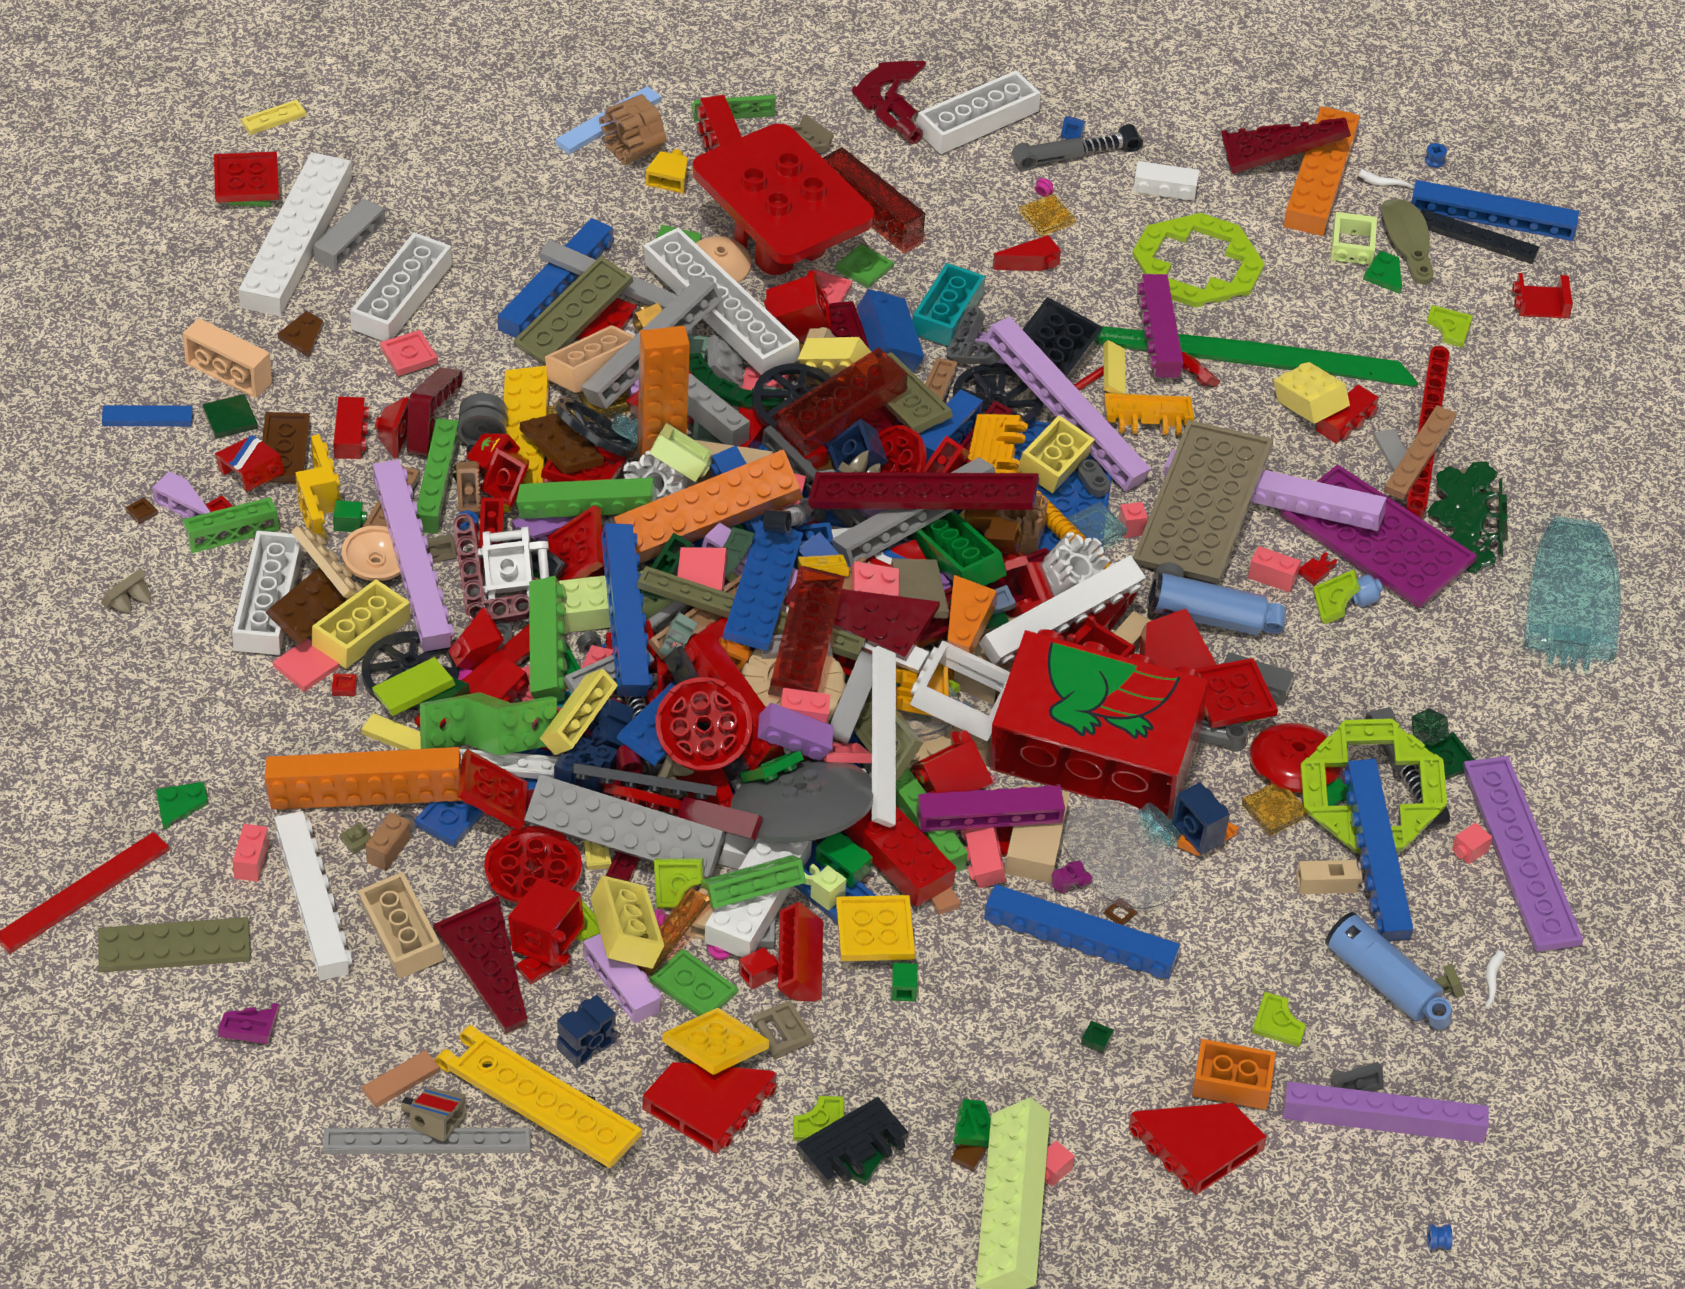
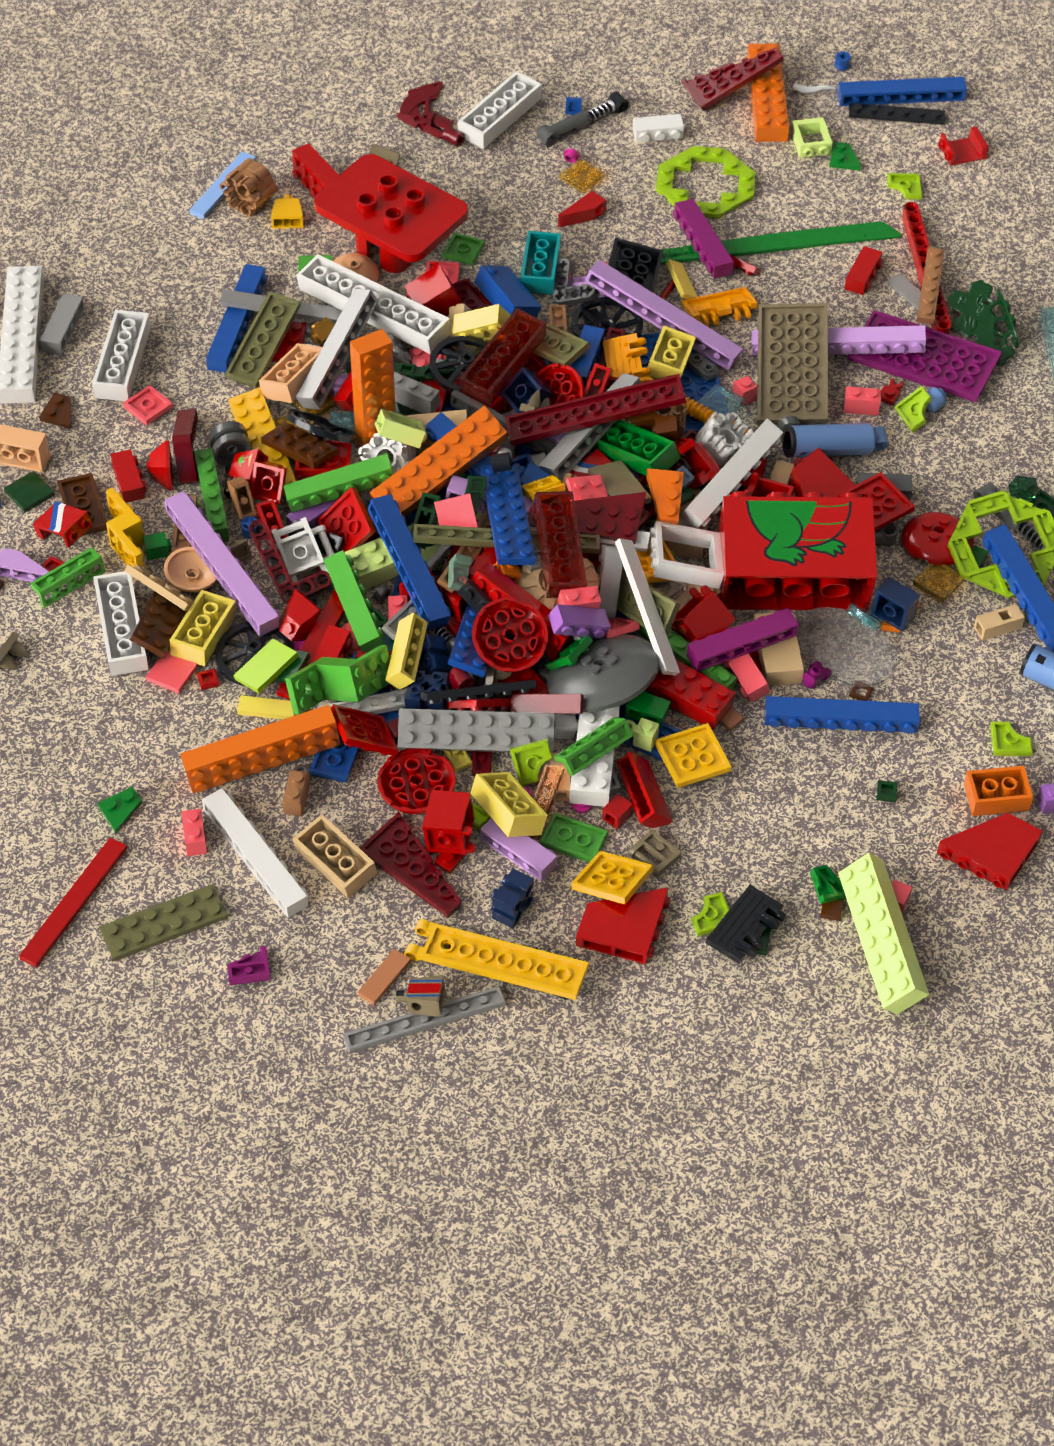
camera: 15 degrees left, 5 degrees up
olive tile [340,822,371,855] -> none
bright green fence [691,95,776,122] -> none
clear red brick [823,147,926,254] -> none
green brick [891,962,918,1002] -> none
light yellow brick [1273,362,1350,424] -> none
olive plant [1382,199,1434,285] -> none

